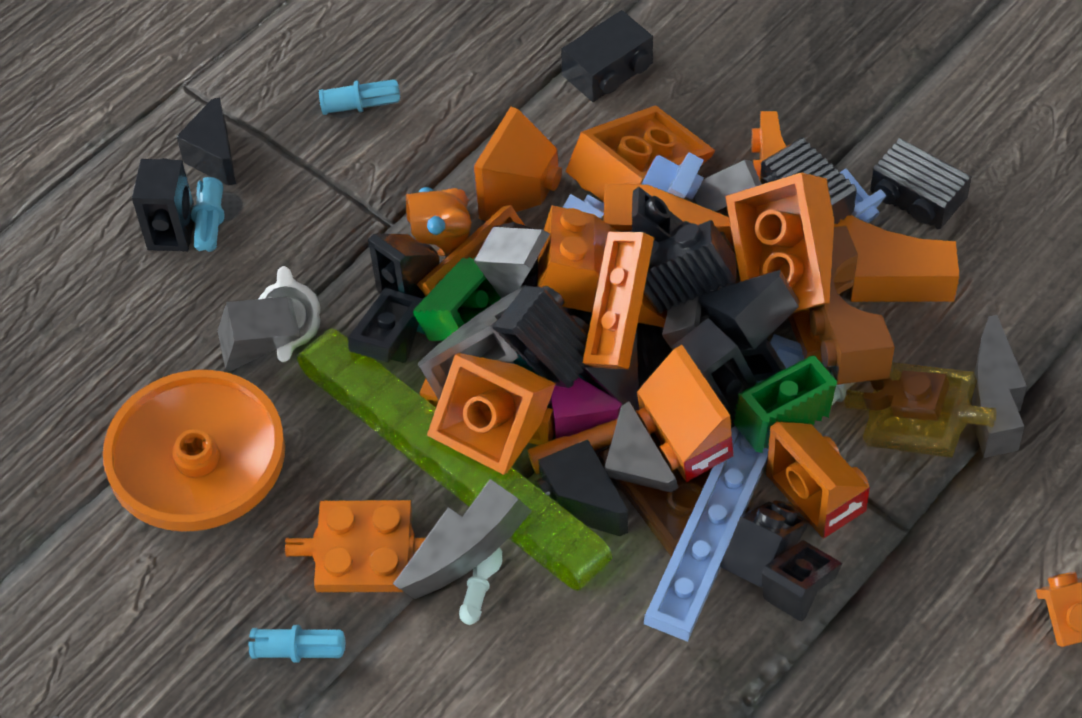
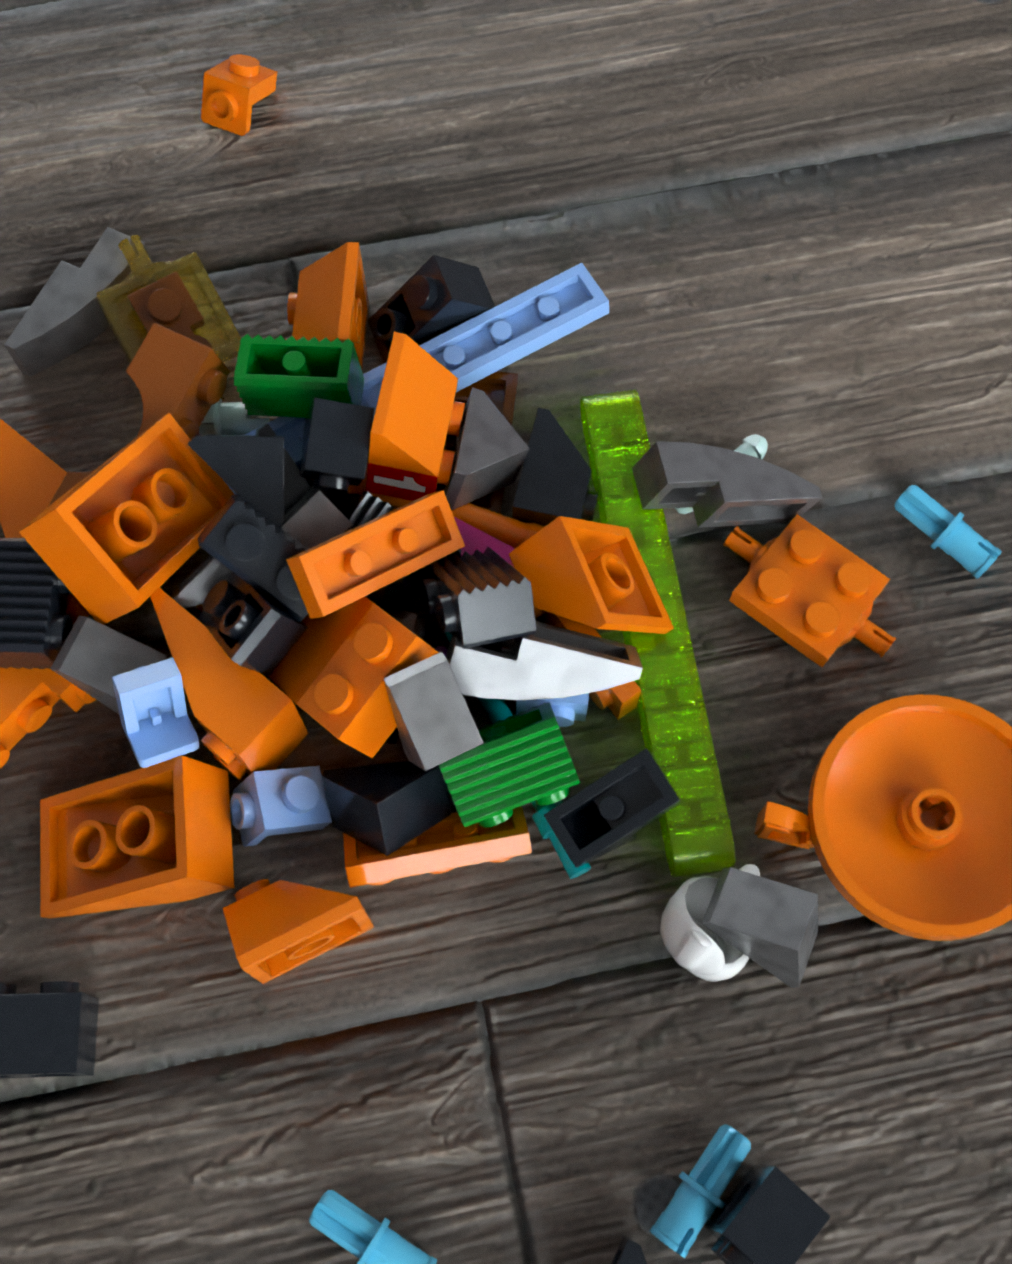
camera: 145 degrees left, 15 degrees up
black slope [368,234,440,298] -> none
orange piece [406,187,472,256] -> none
black slope [761,540,843,621] -> none
none -> orange tile [754,801,814,850]

